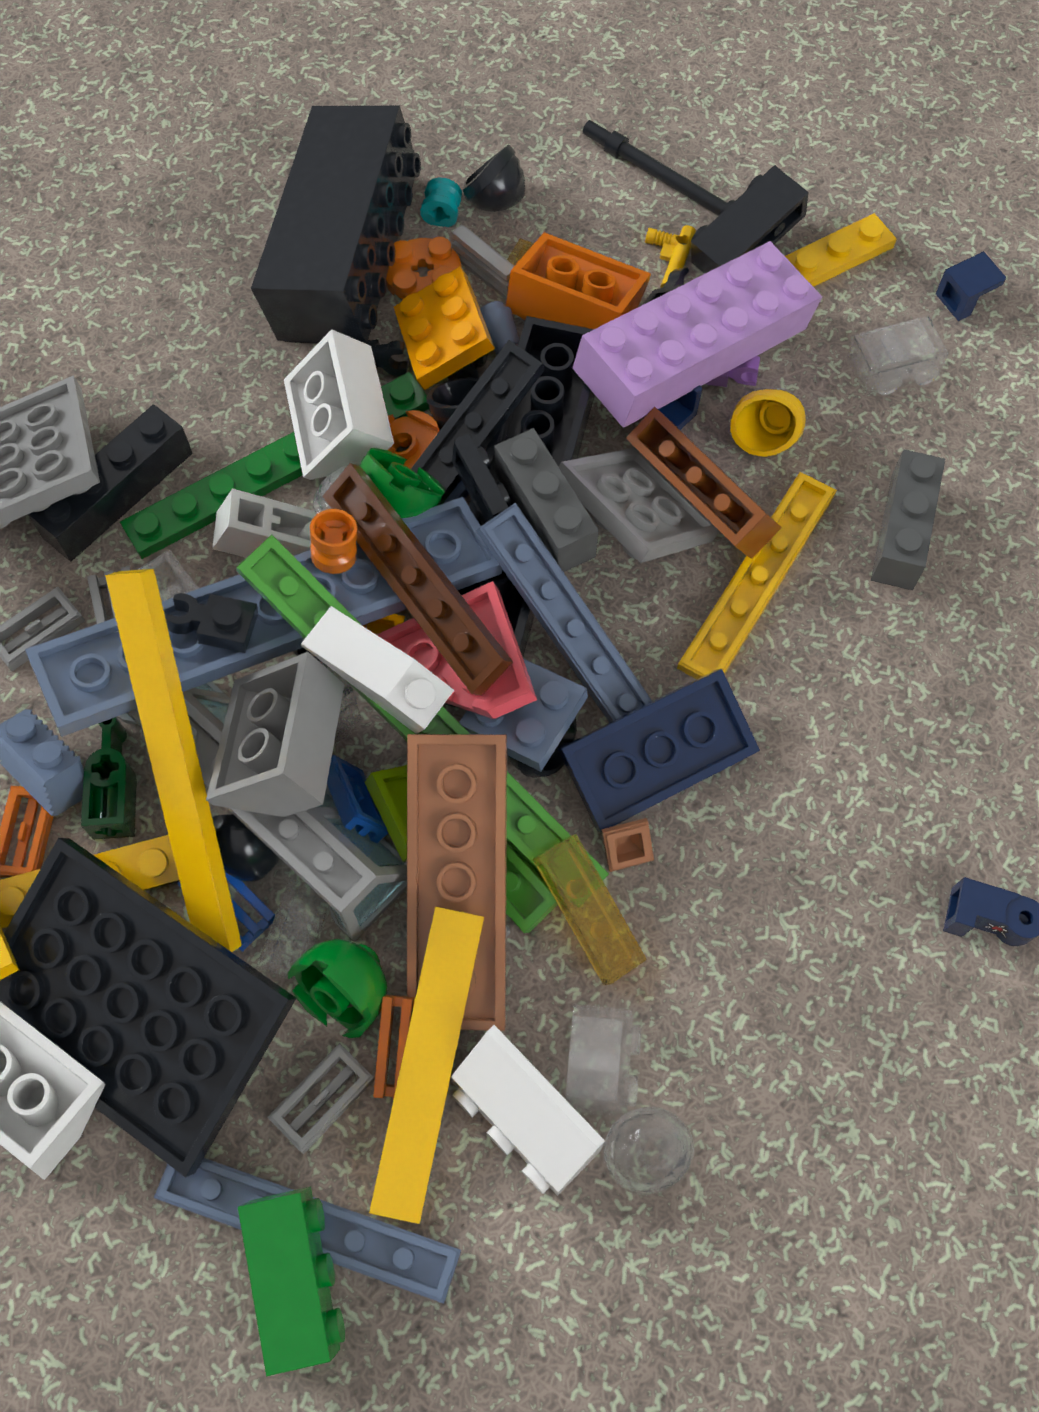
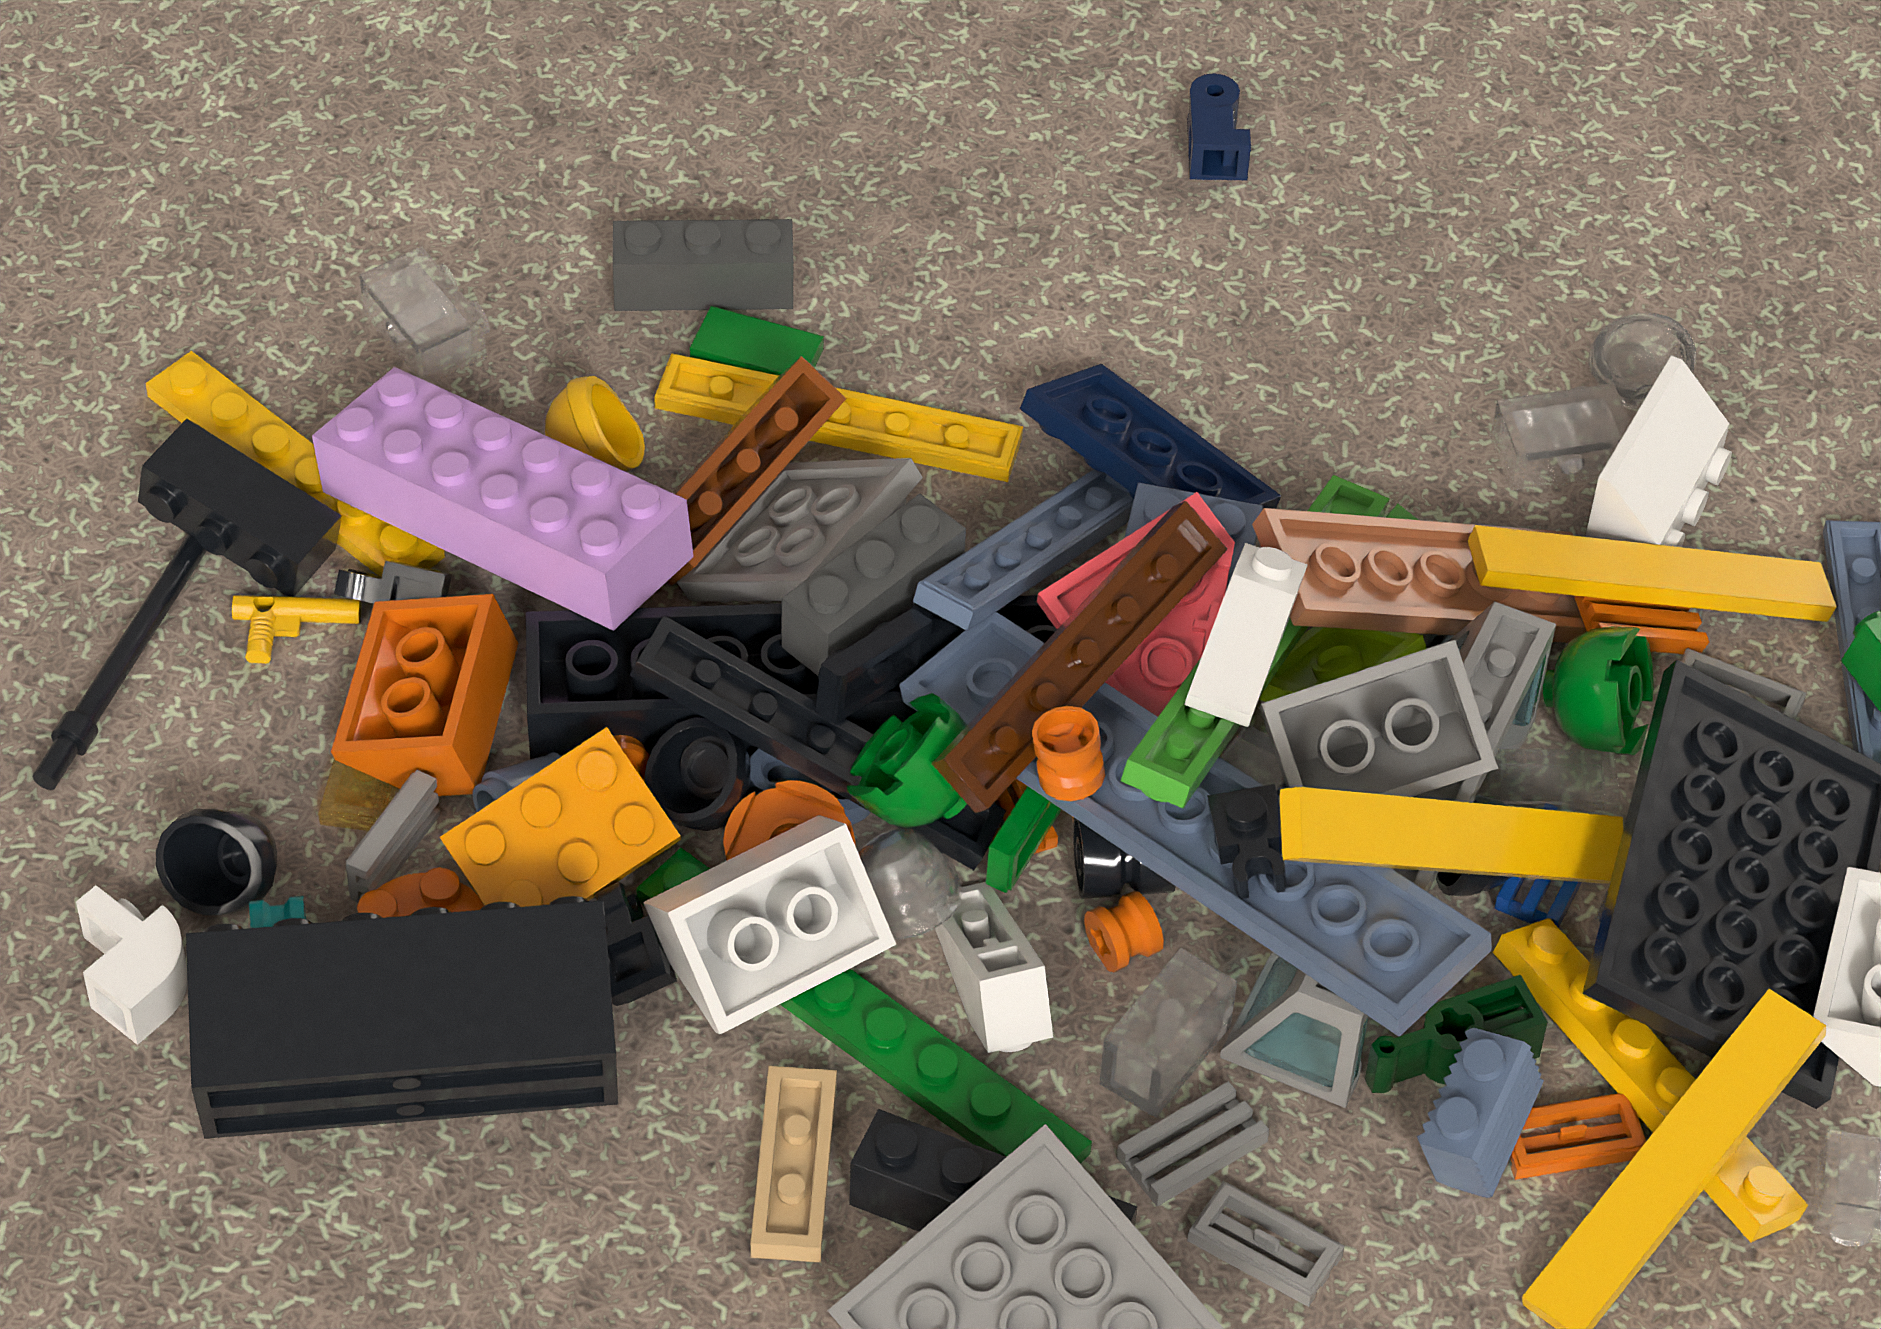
camera: 110 degrees left, 15 degrees down
clear yellow tile [533,834,647,985] -> none
nougat slope [601,818,654,872] -> none
dark blue panel [936,251,1006,321] -> none
none -> white brick [76,885,188,1045]
none -> green tile [690,306,824,376]
none -> tan plate [750,1066,837,1263]

